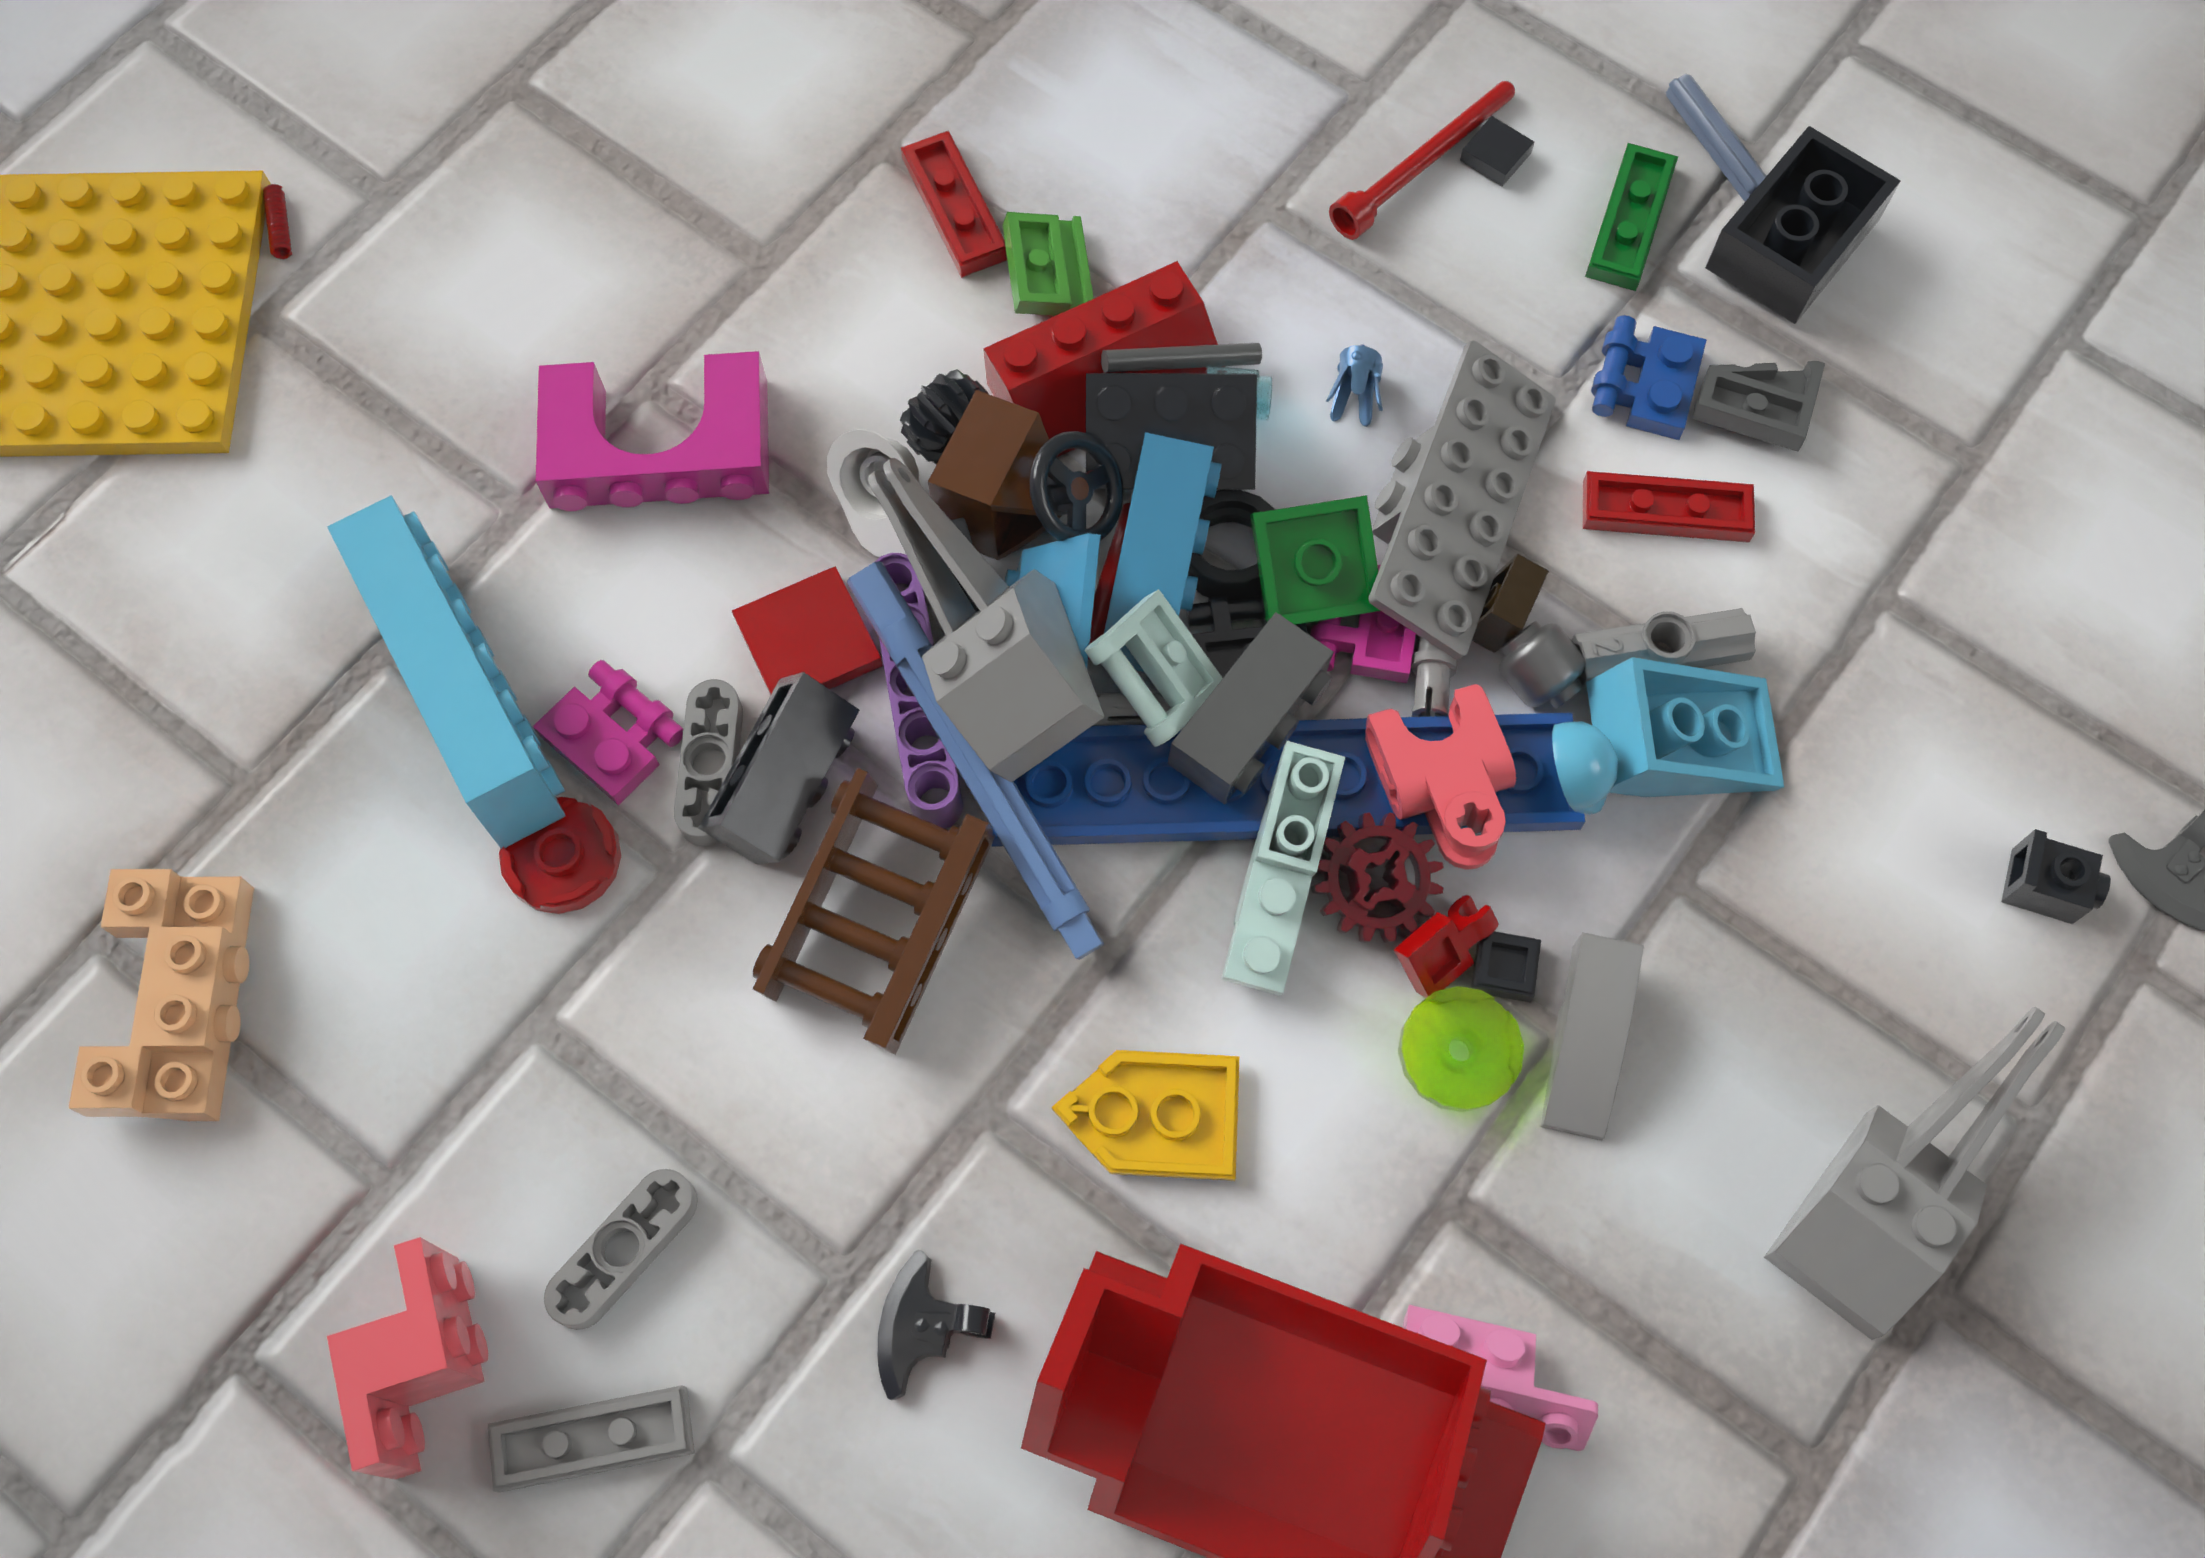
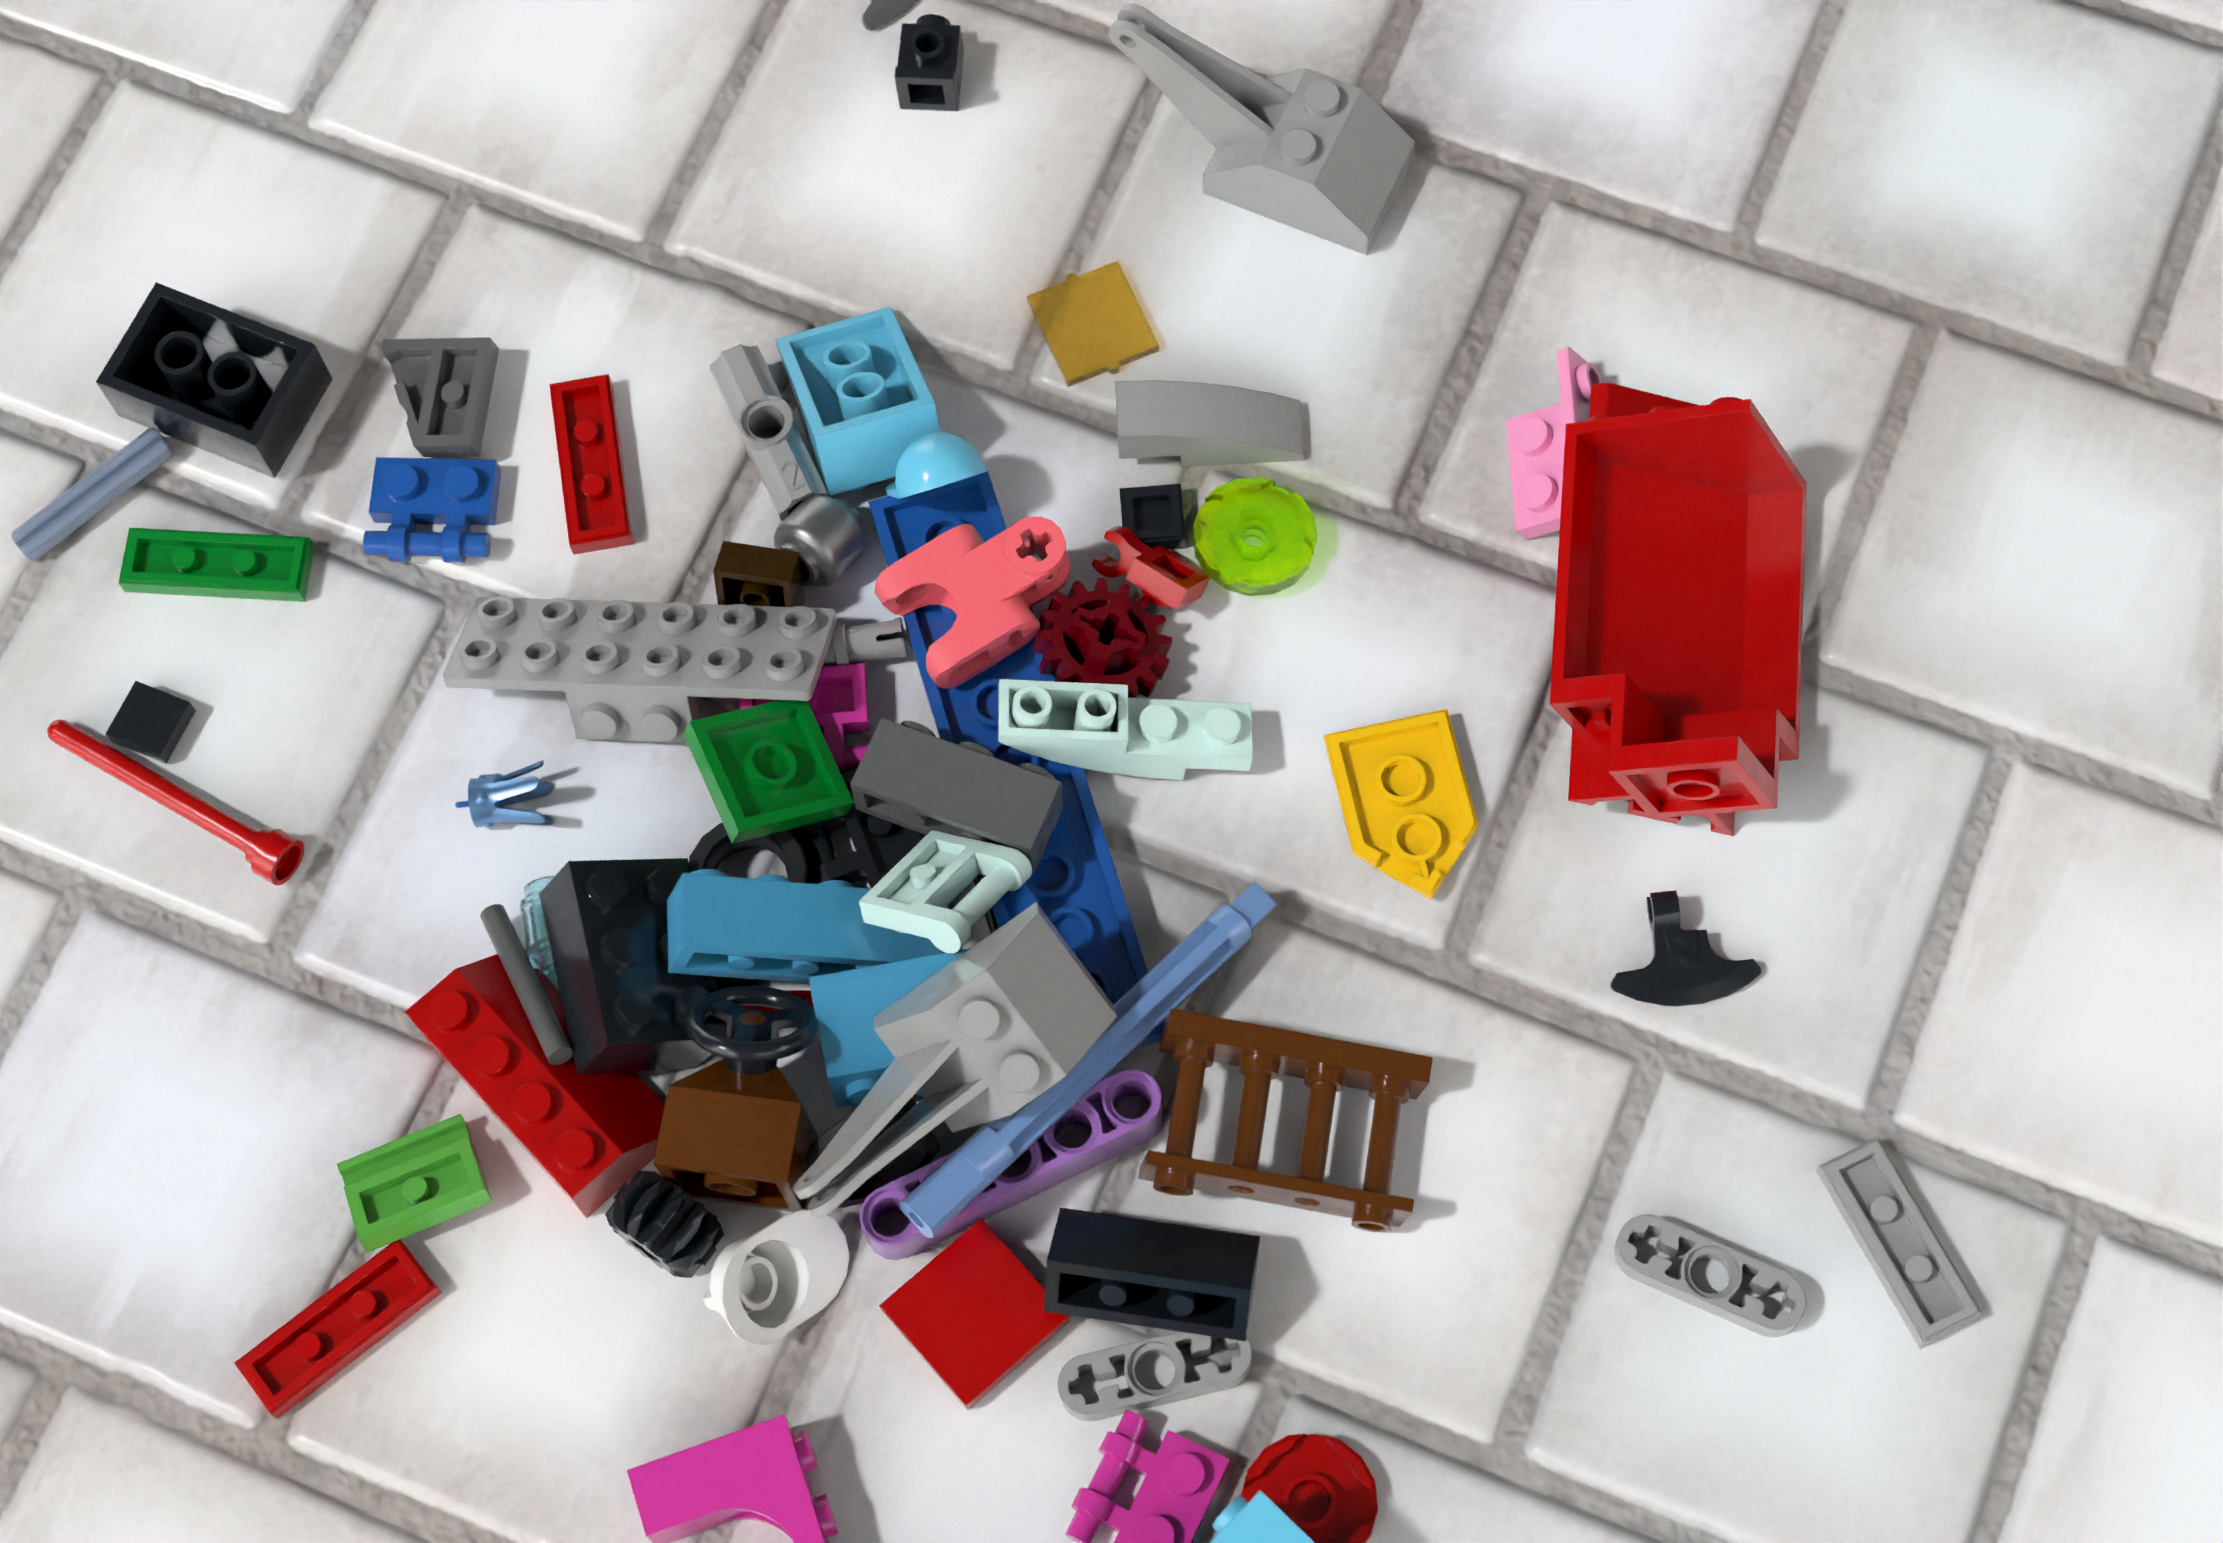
camera: 100 degrees left, 0 degrees up
coral bracket [327,1237,488,1480] -> none
none -> clear yellow piece [1027,261,1159,387]

